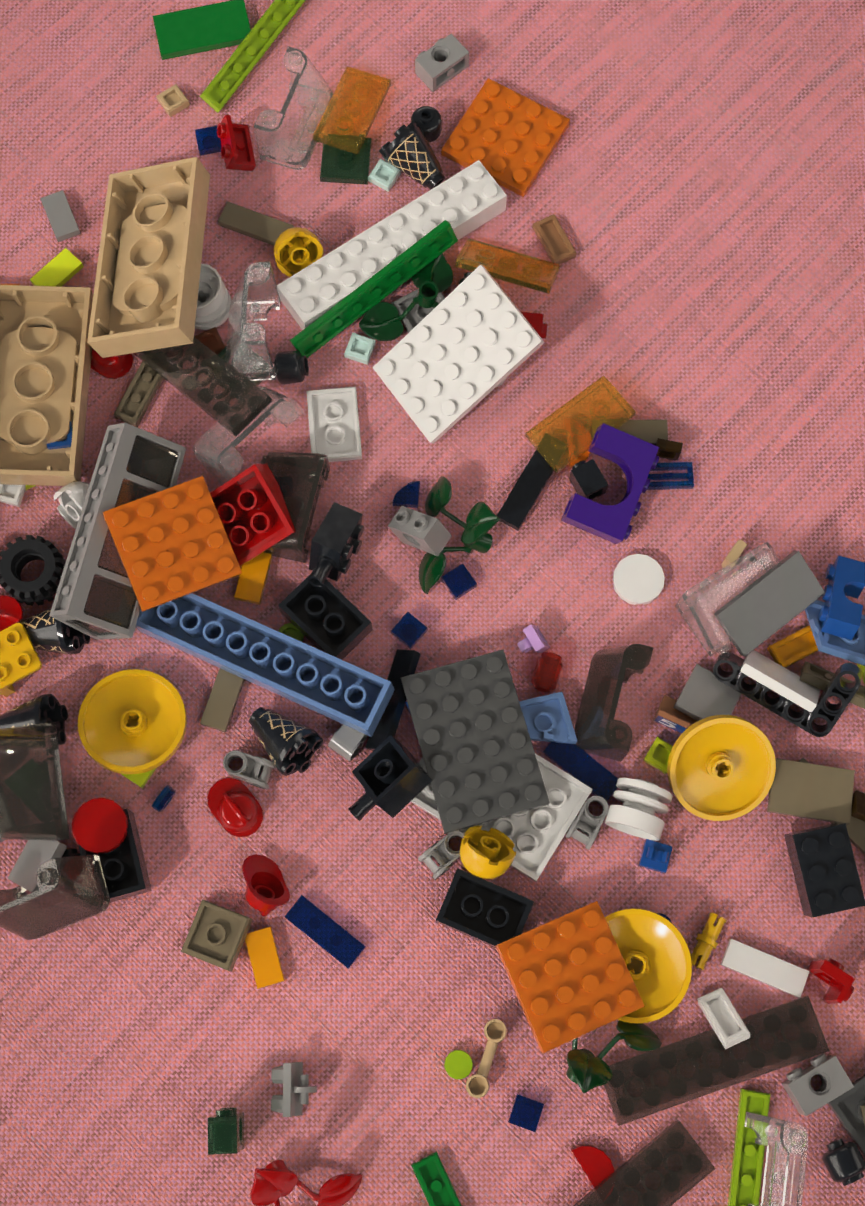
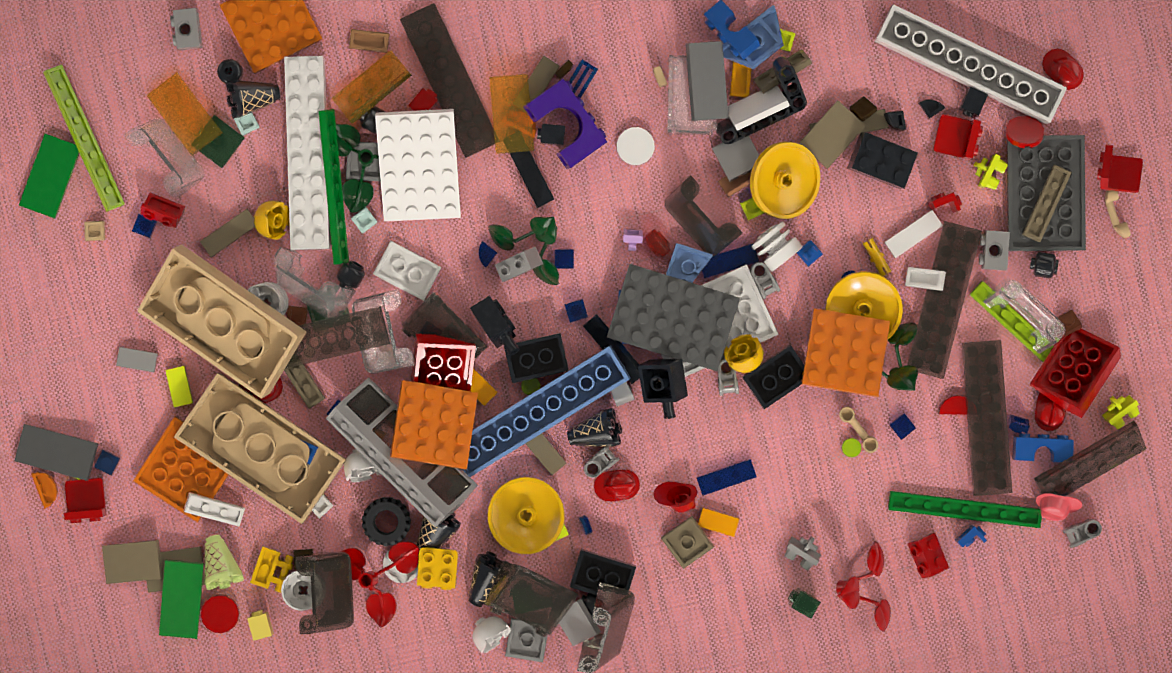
camera: 60 degrees left, 15 degrees up
red tile [72,798,128,853] -> none
none -> clear smoke plate [400,3,500,158]

